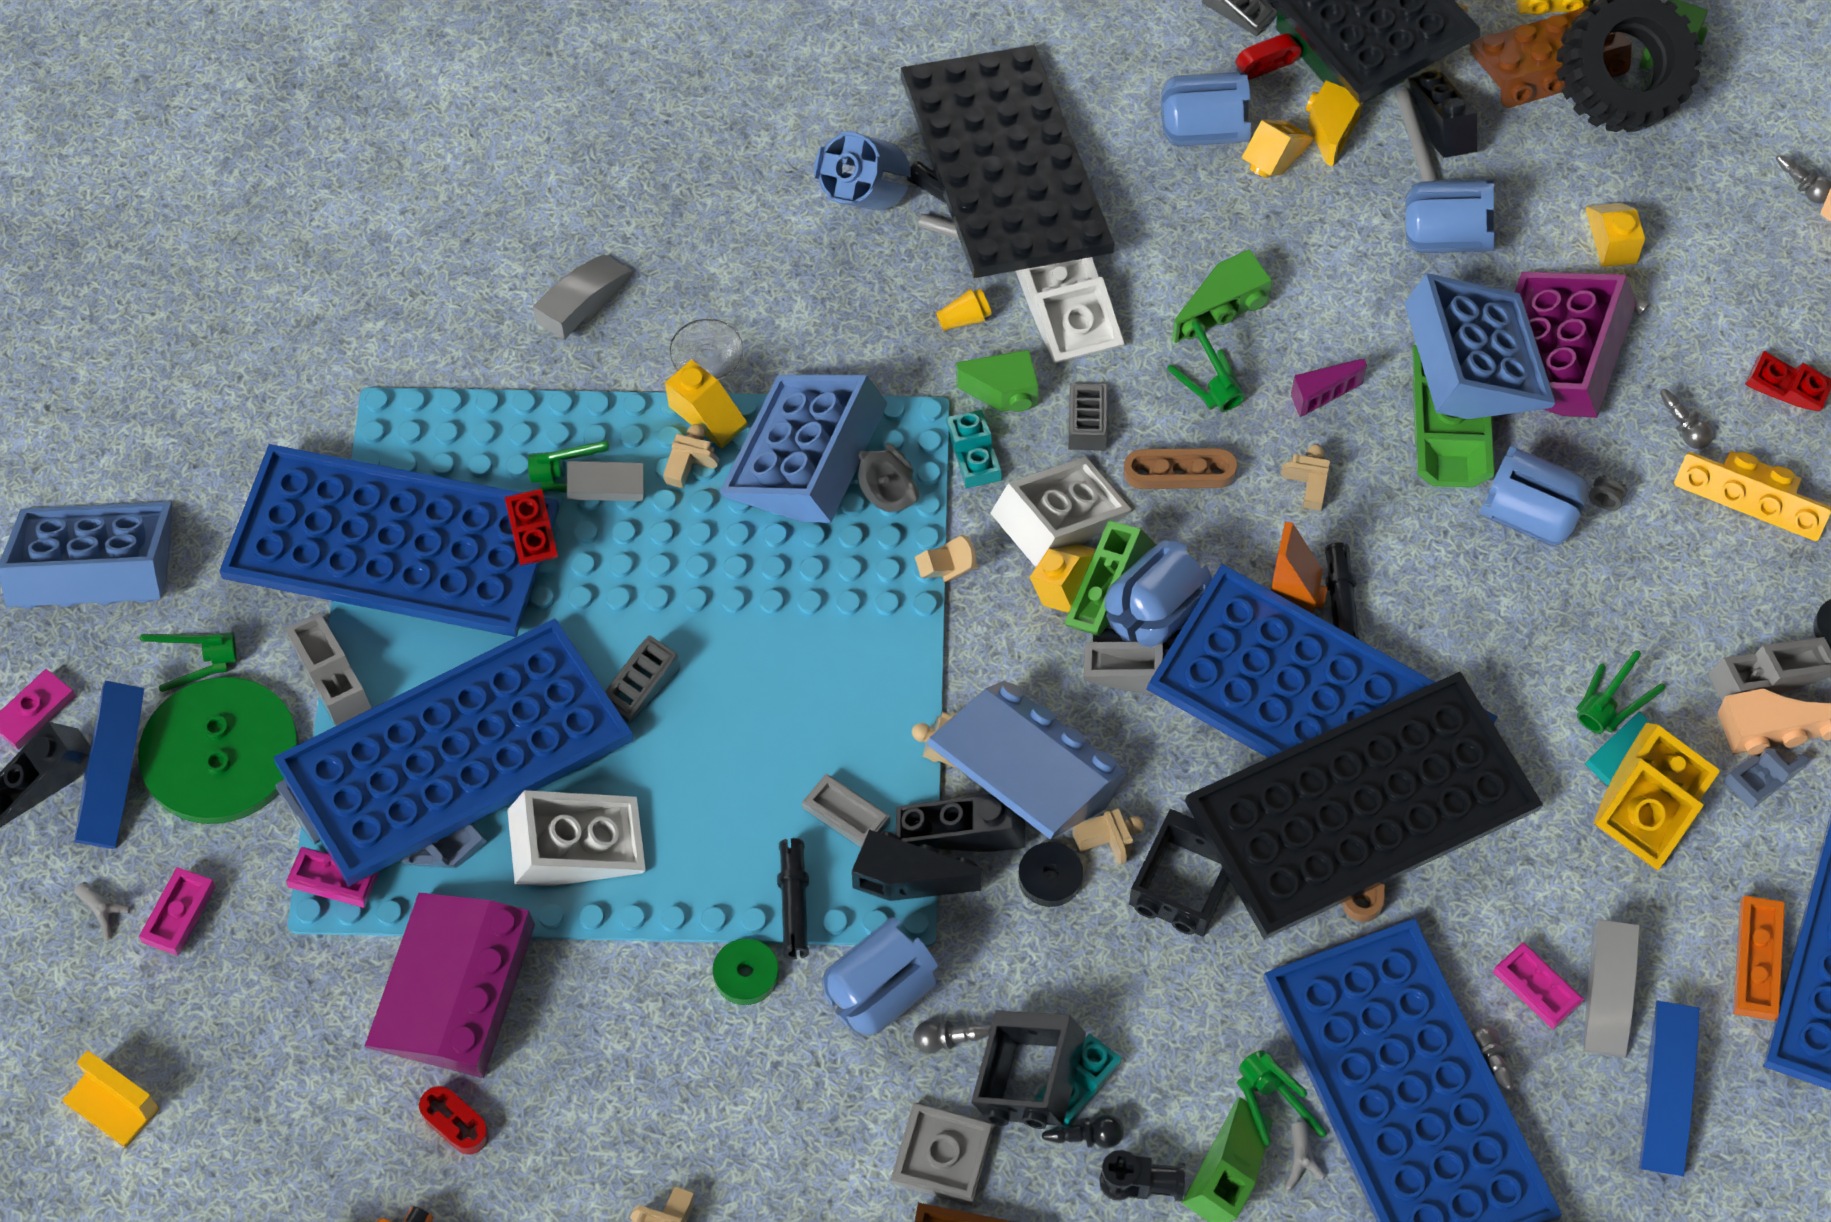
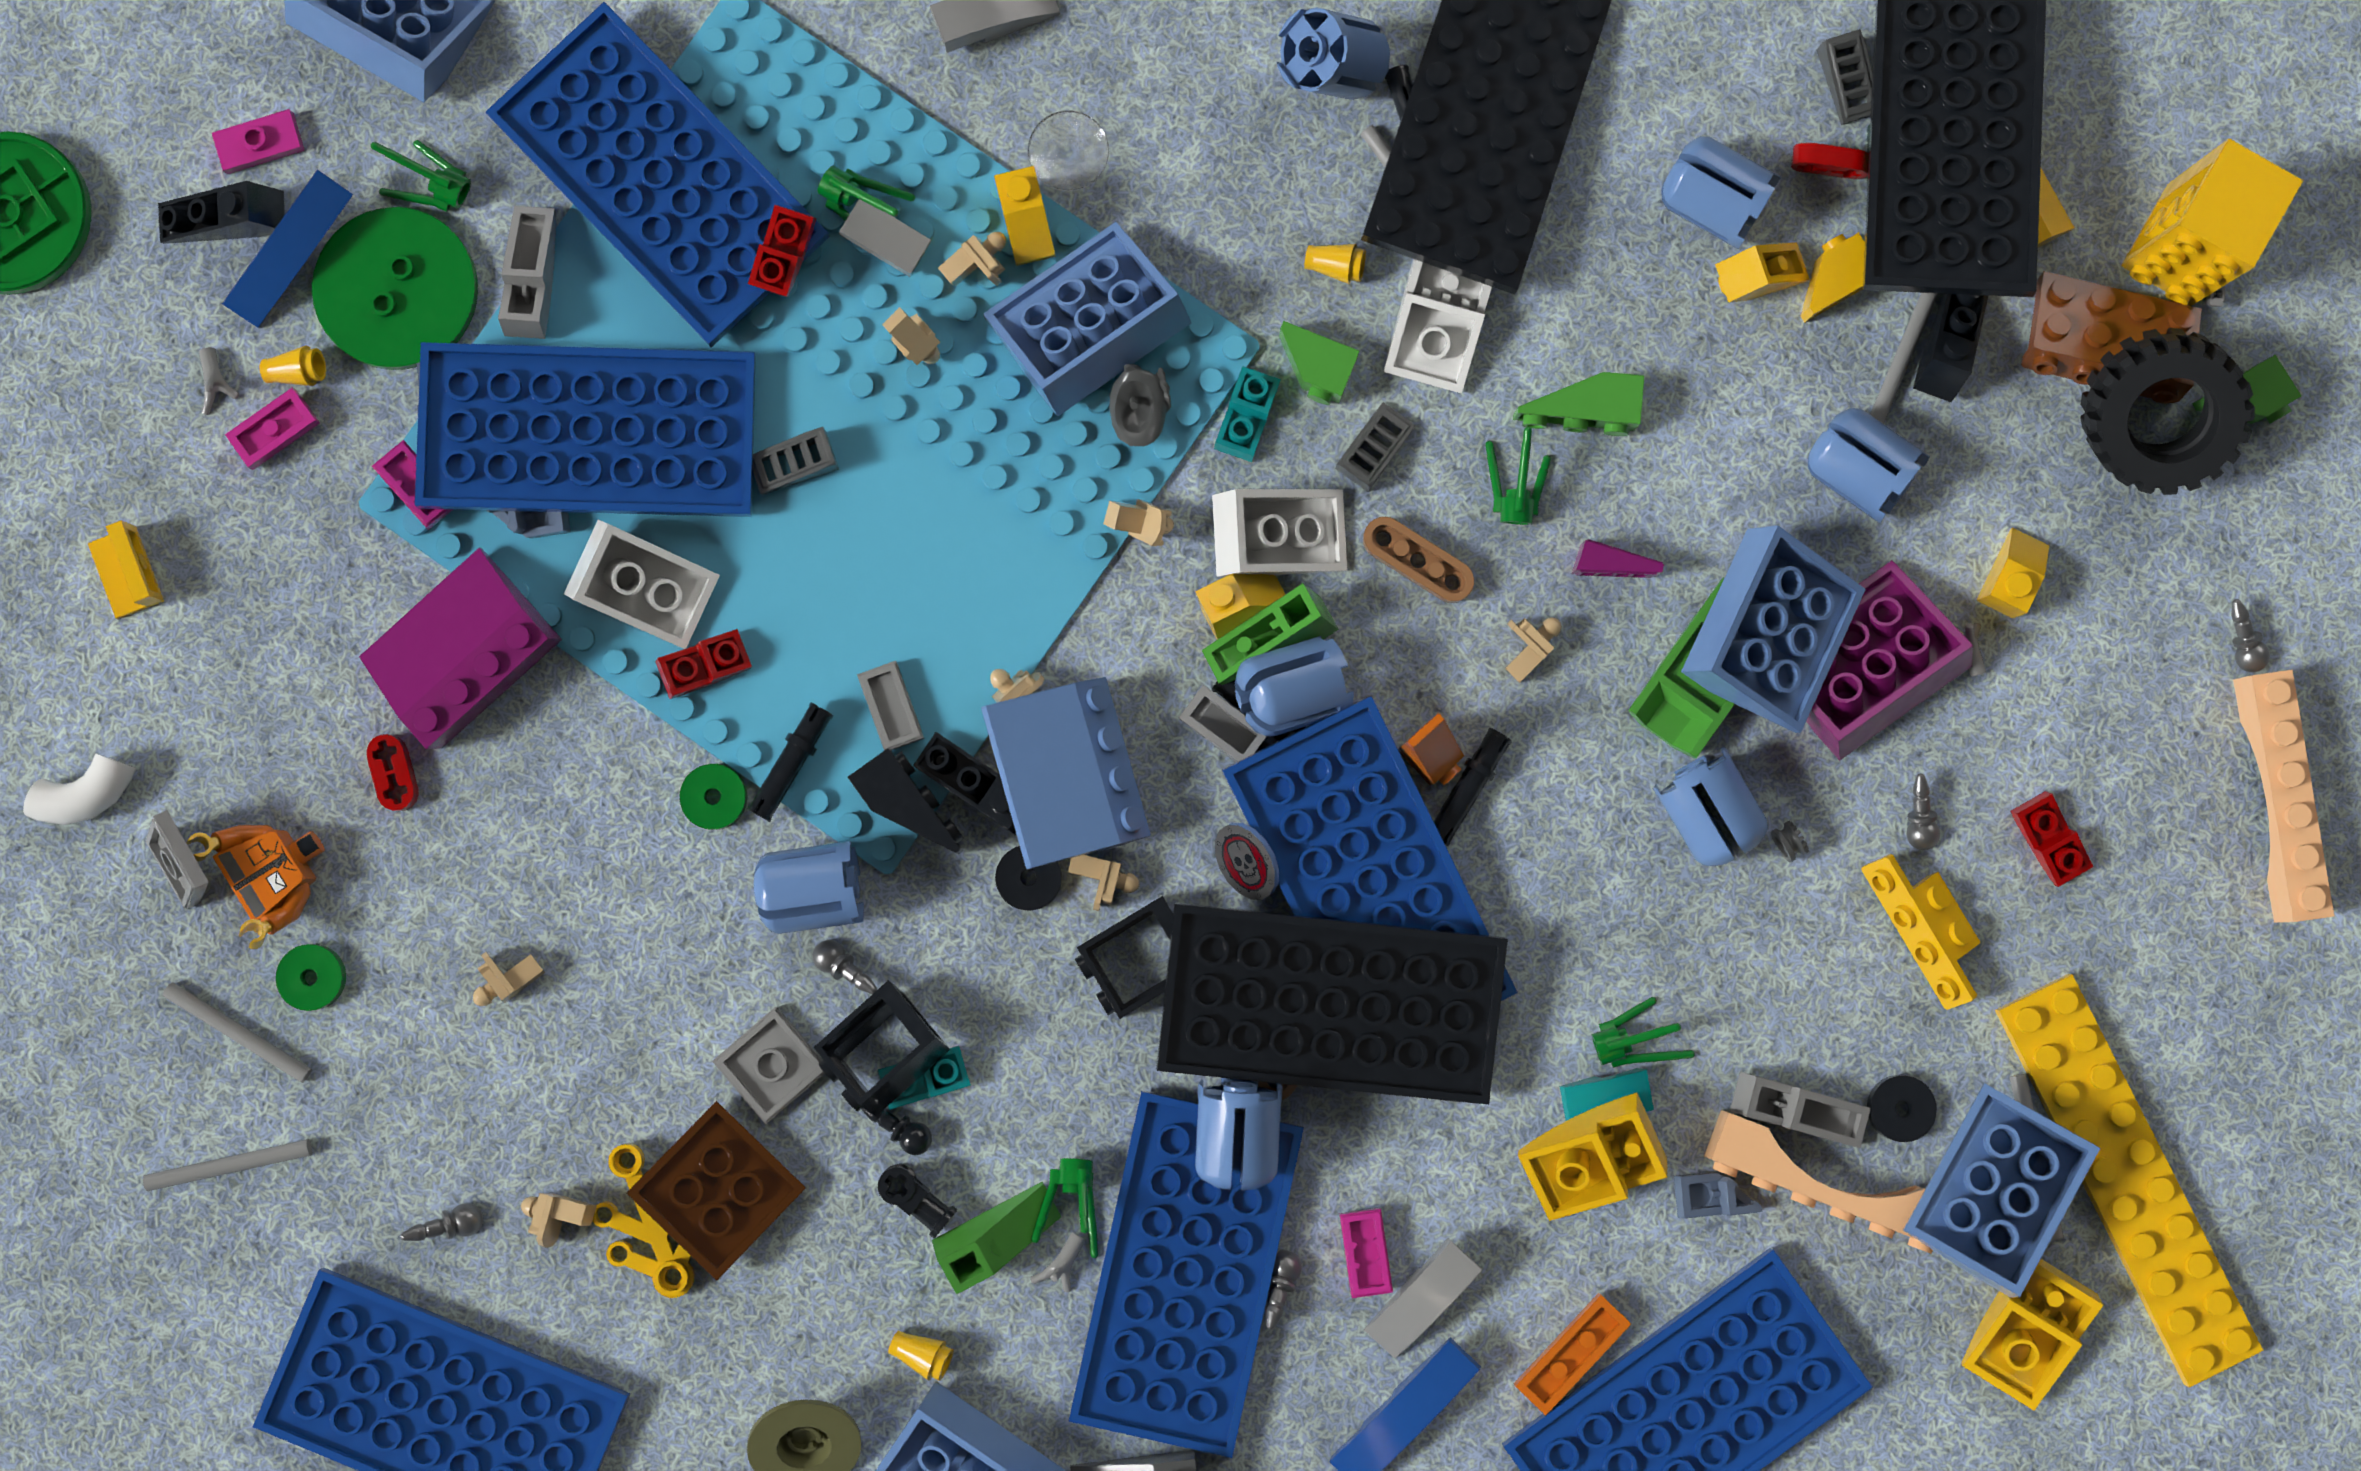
camera: 30 degrees right, 25 degrees up
none -> yellow cone [259,345,326,386]
none -> red slope [655,629,752,699]
none -> tan piece [882,307,940,365]
none -> medium blue cylinder [1195,1078,1283,1190]
none -> shield [1215,823,1279,900]

